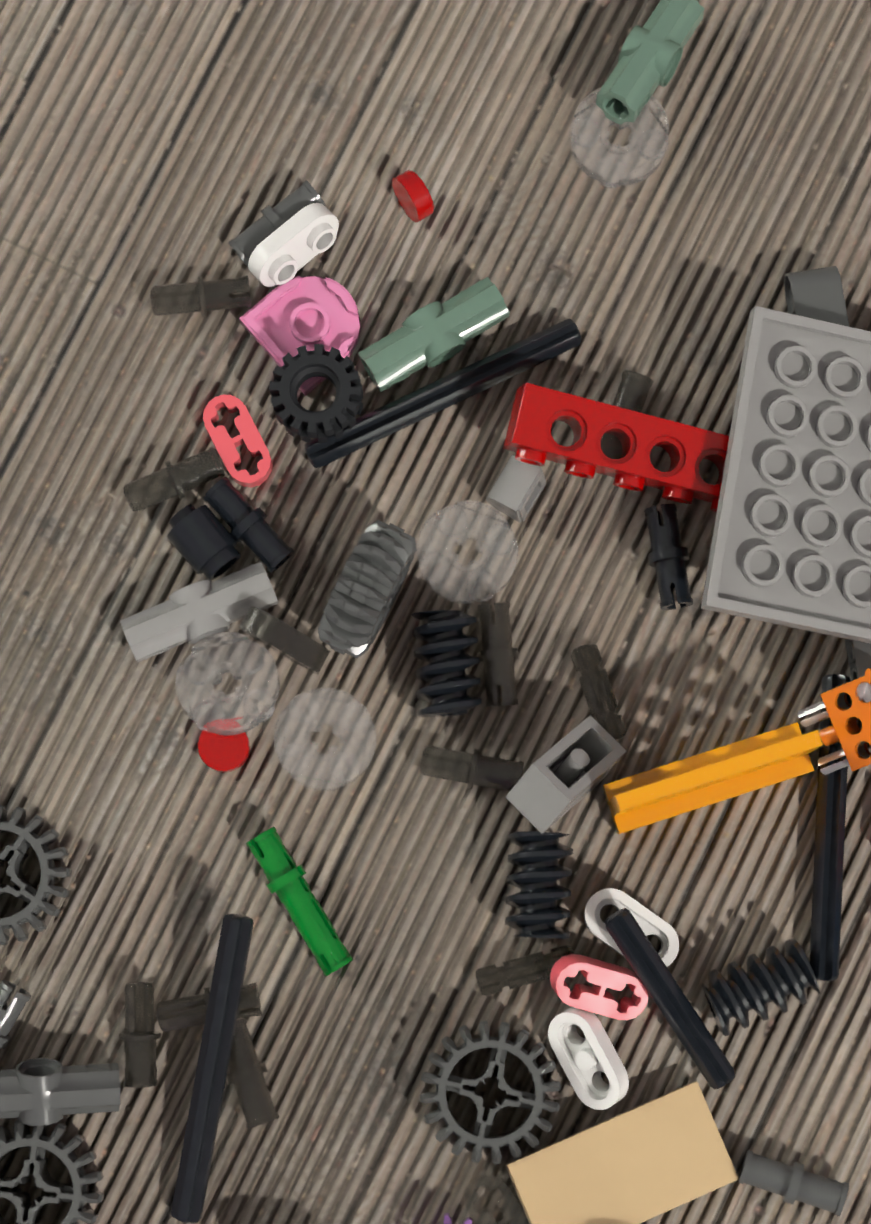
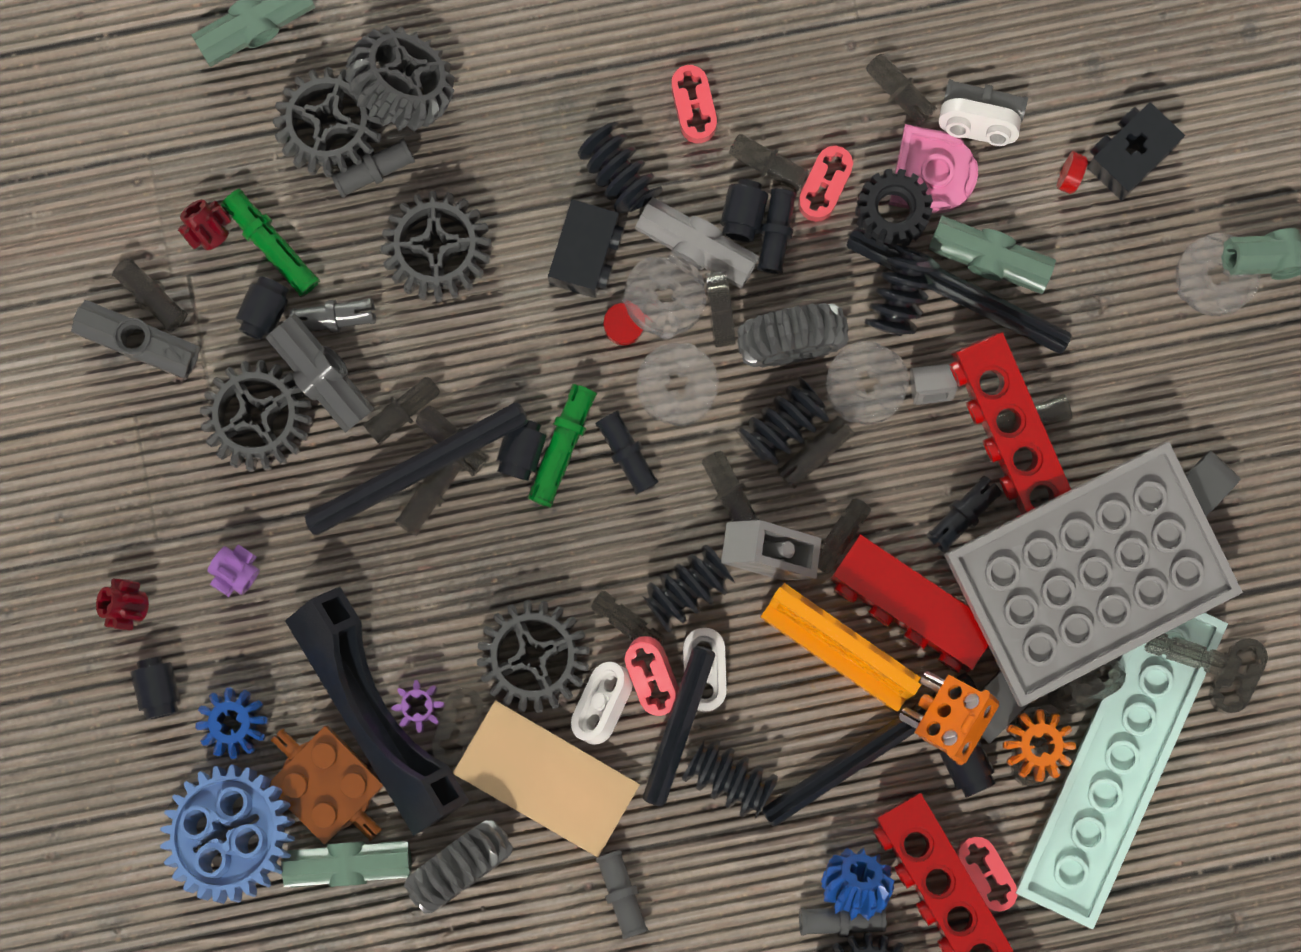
camera: 50 degrees right, 0 degrees up
none -> black brick [496,420,547,481]
none -> black brick [548,199,625,298]
none -> black piece [578,122,663,213]
none -> black pin [595,410,659,495]
none -> coral beam [672,65,717,144]
none -> red brick [830,534,989,673]
none -> black piece [864,244,940,336]
none -> black brick [1087,102,1186,201]

